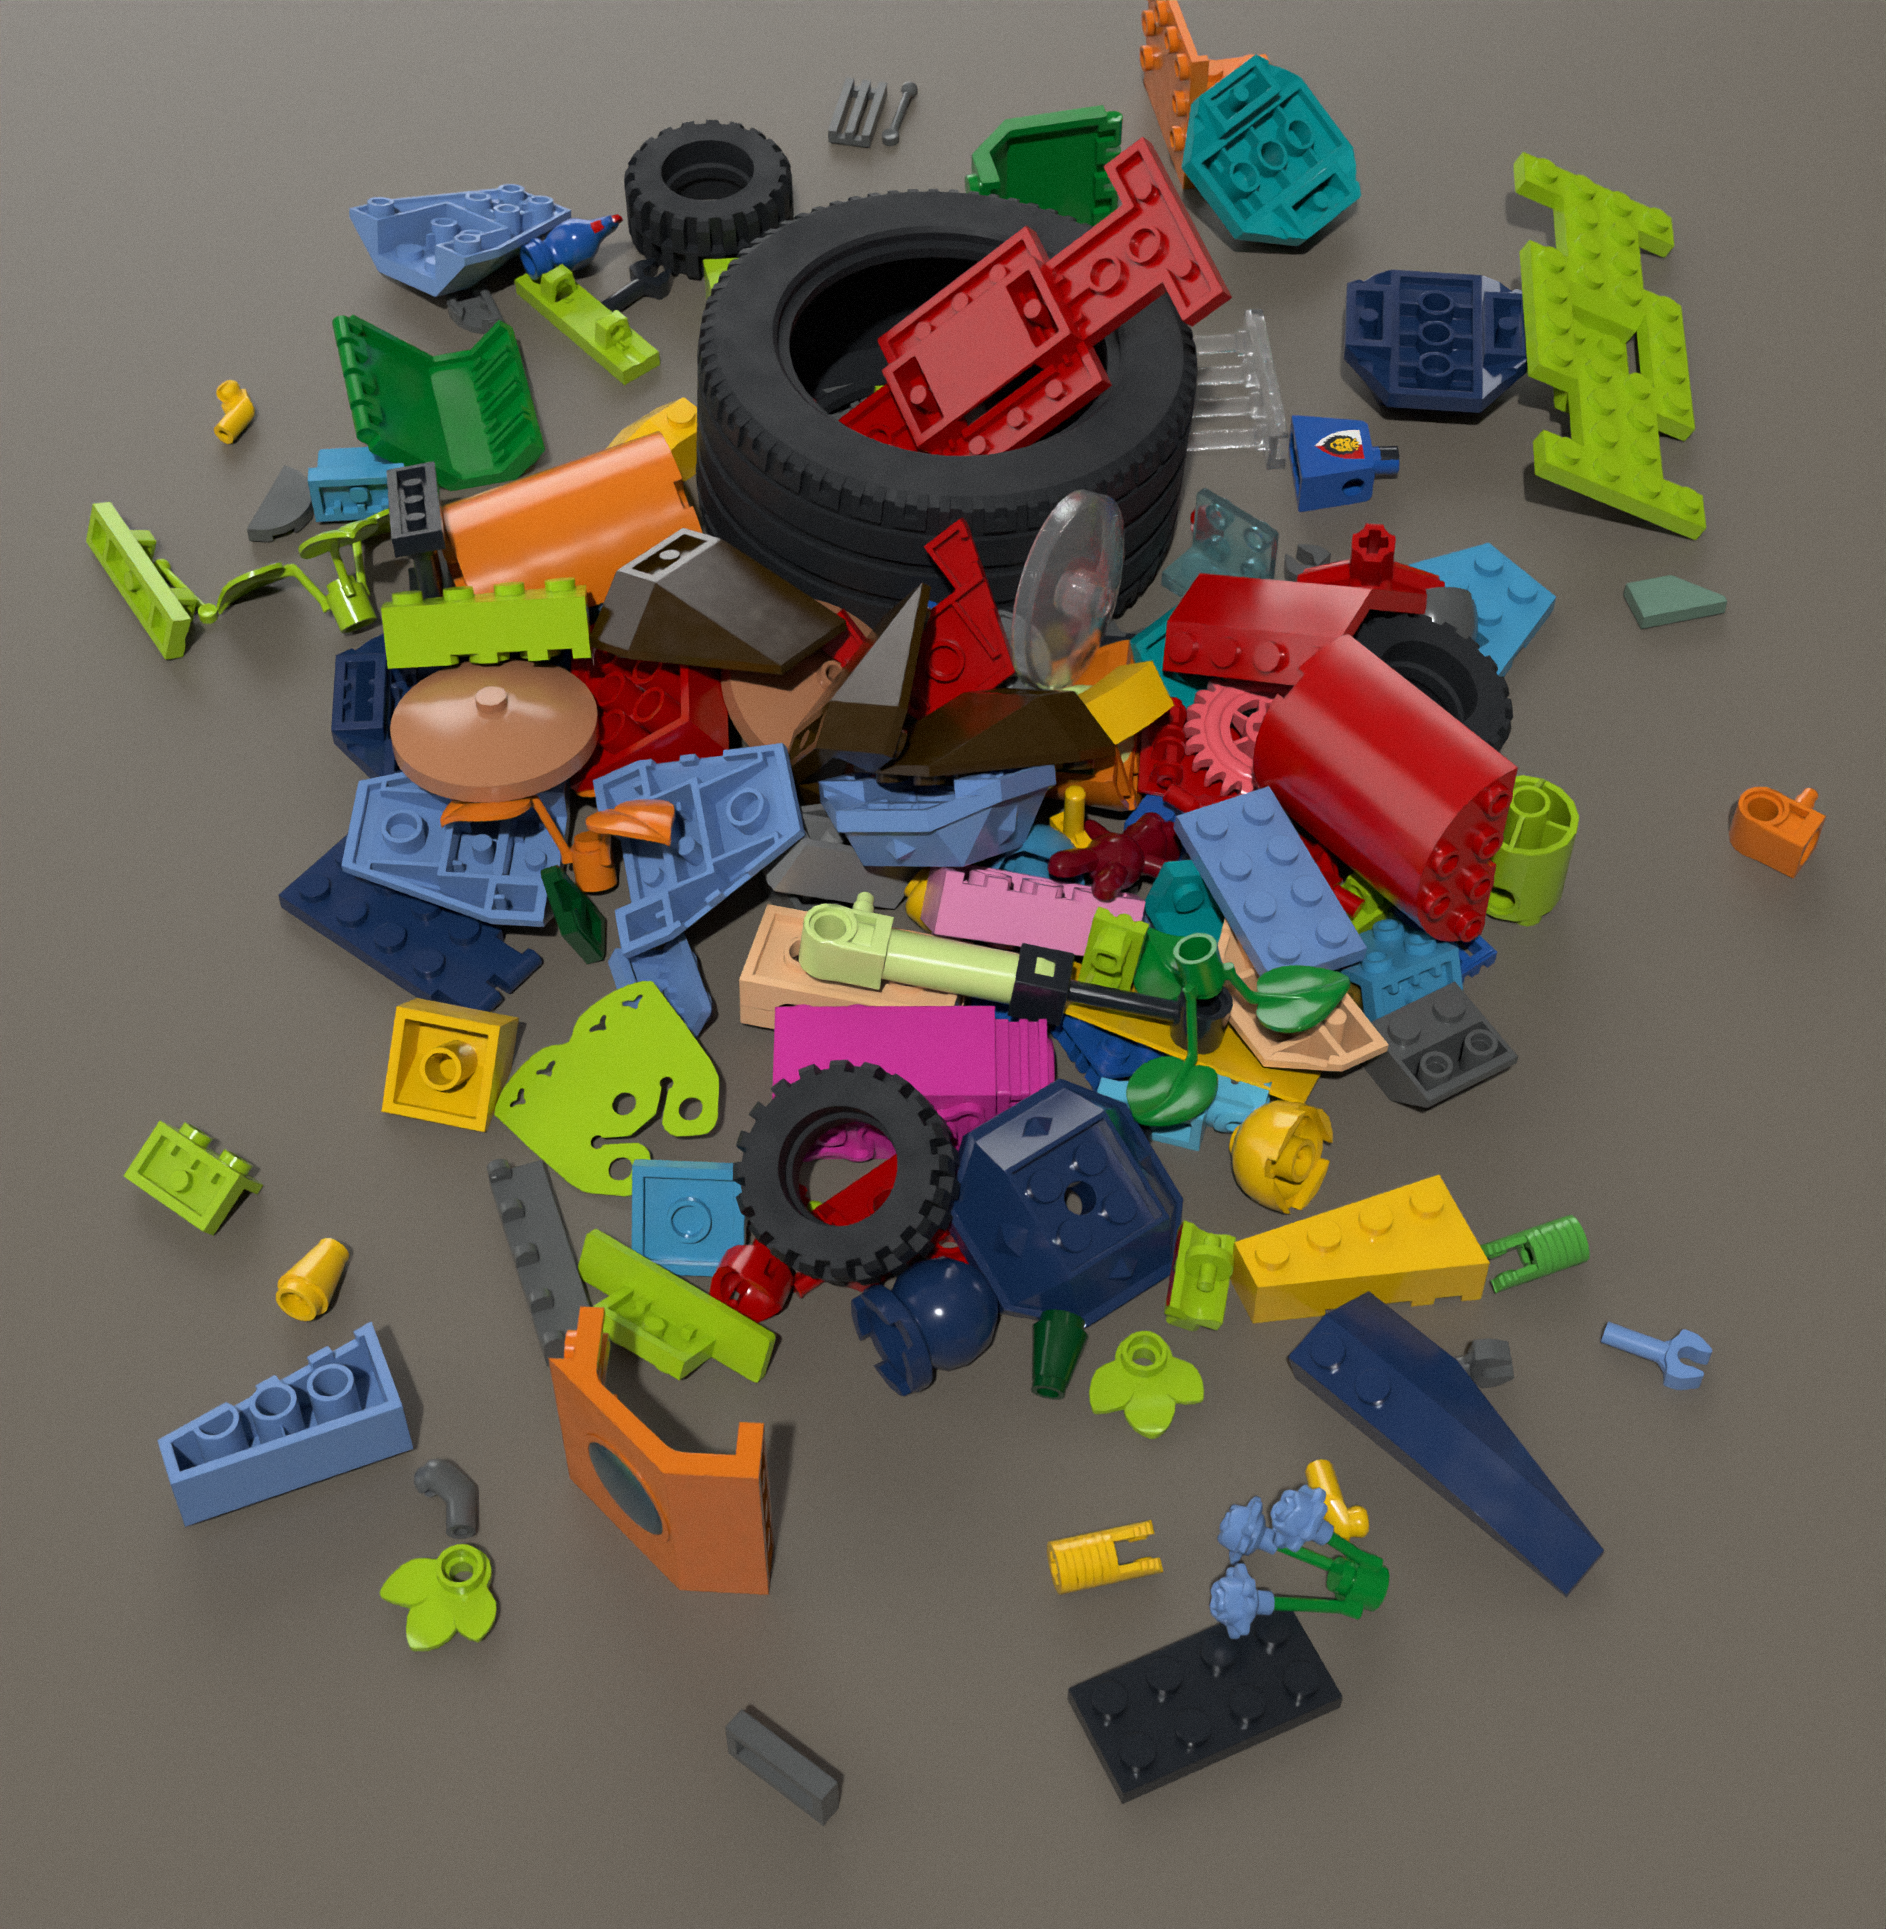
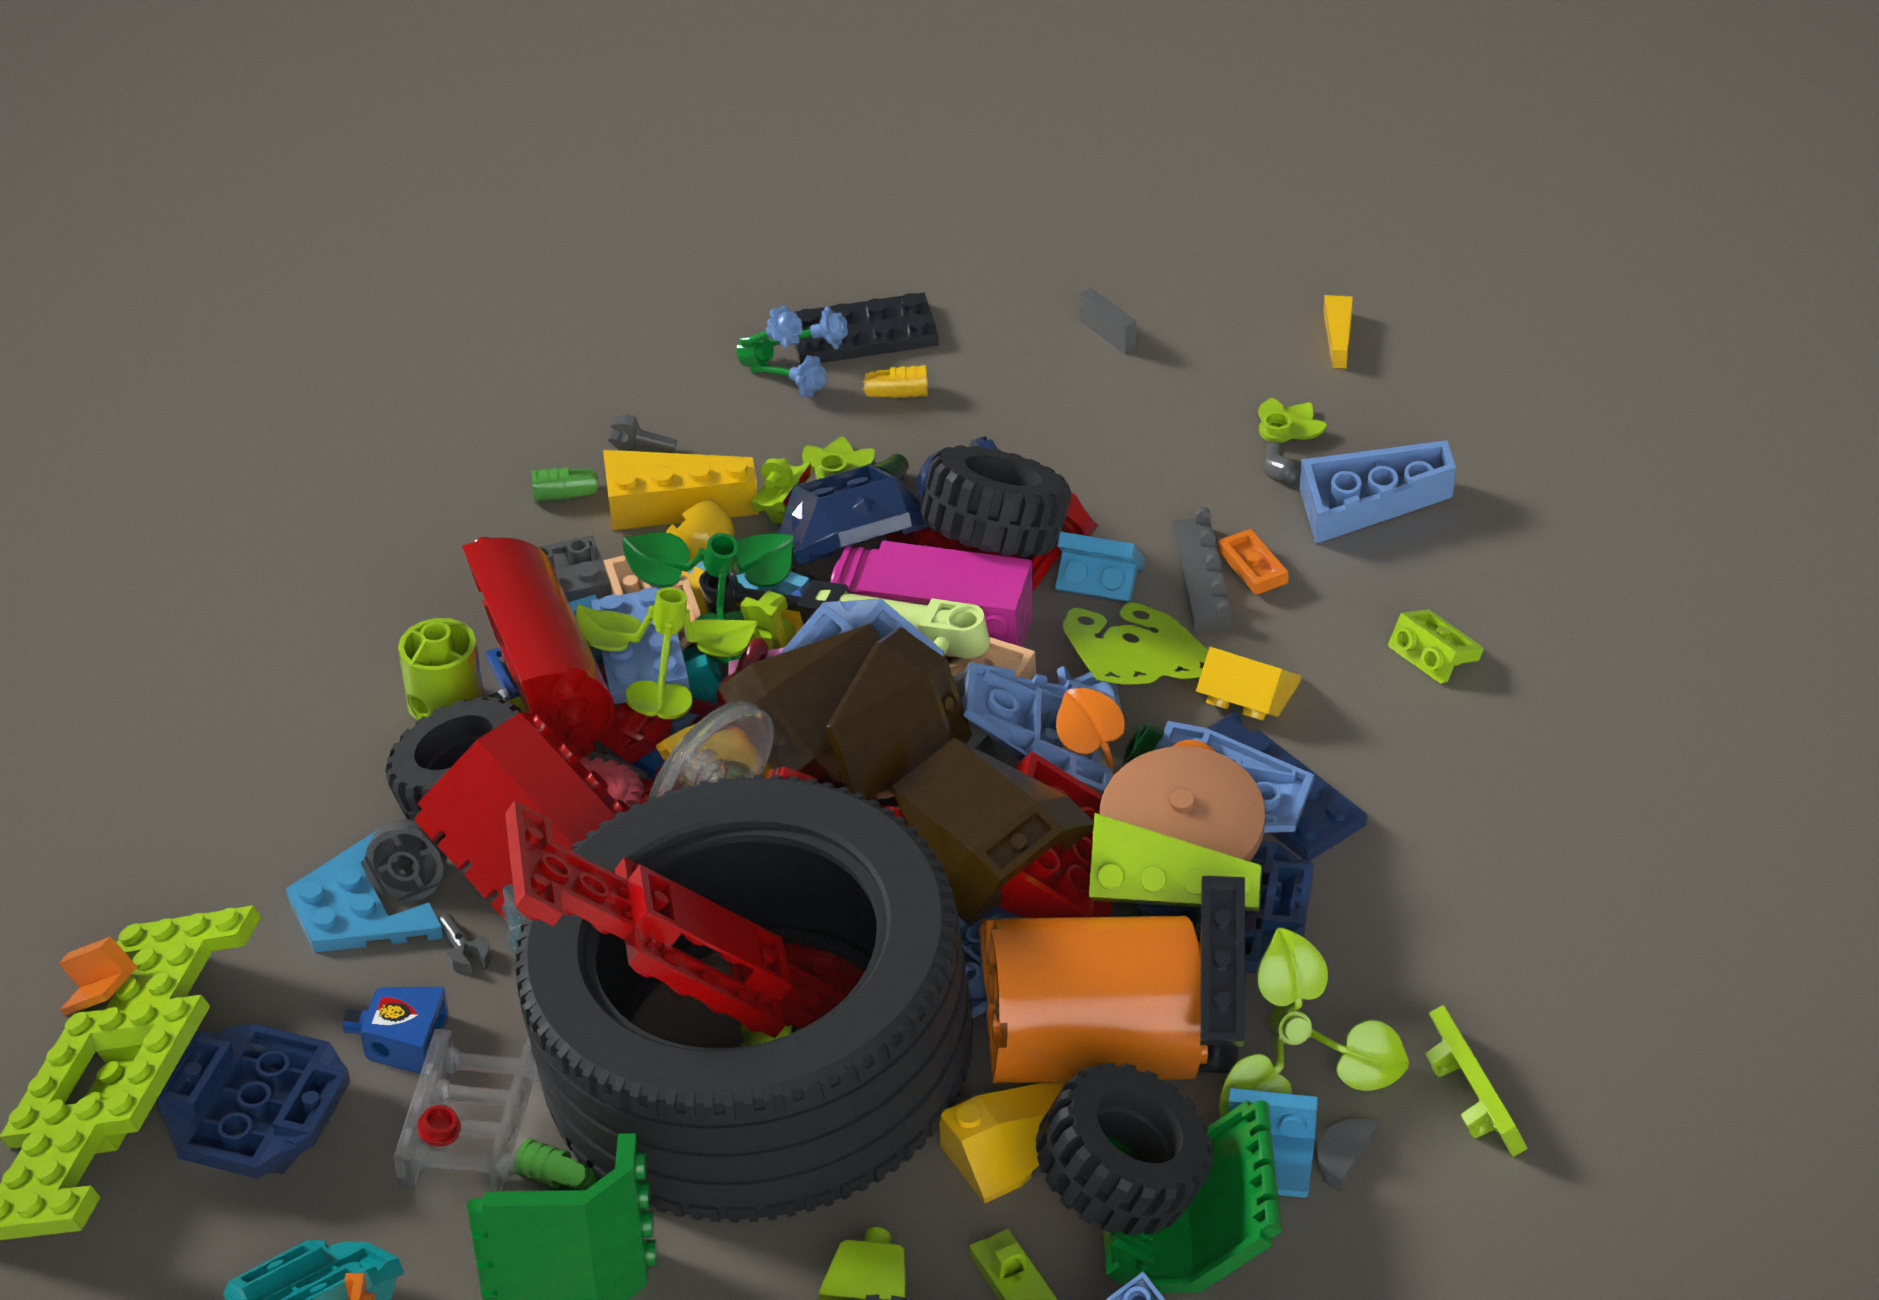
camera: 165 degrees left, 10 degrees down
lime hinge [153,558,218,624] -> none
yellow arm [214,380,255,444] -> none
yellow cone [275,1238,349,1321] -> none
orange panel [548,1306,774,1595] -> none
lime bracket [577,1229,776,1383] -> none
dark blue wedge [1288,1291,1604,1598] -> none
red piece [1297,523,1445,594] -> none
yellow arm [1305,1459,1369,1542] -> none
medium blue bar [1601,1321,1713,1390] -> none
sand green tile [1623,575,1728,629] -> none
orange piece [1729,787,1826,879] -> none
none -> orange panel [58,936,137,1016]
none -> red plate [417,1105,461,1147]
none -> lime plant [576,587,757,719]
none -> black tyre [1035,1063,1213,1236]
none -> orange plate [1218,528,1289,595]
none -> yellow piece [1324,295,1353,369]

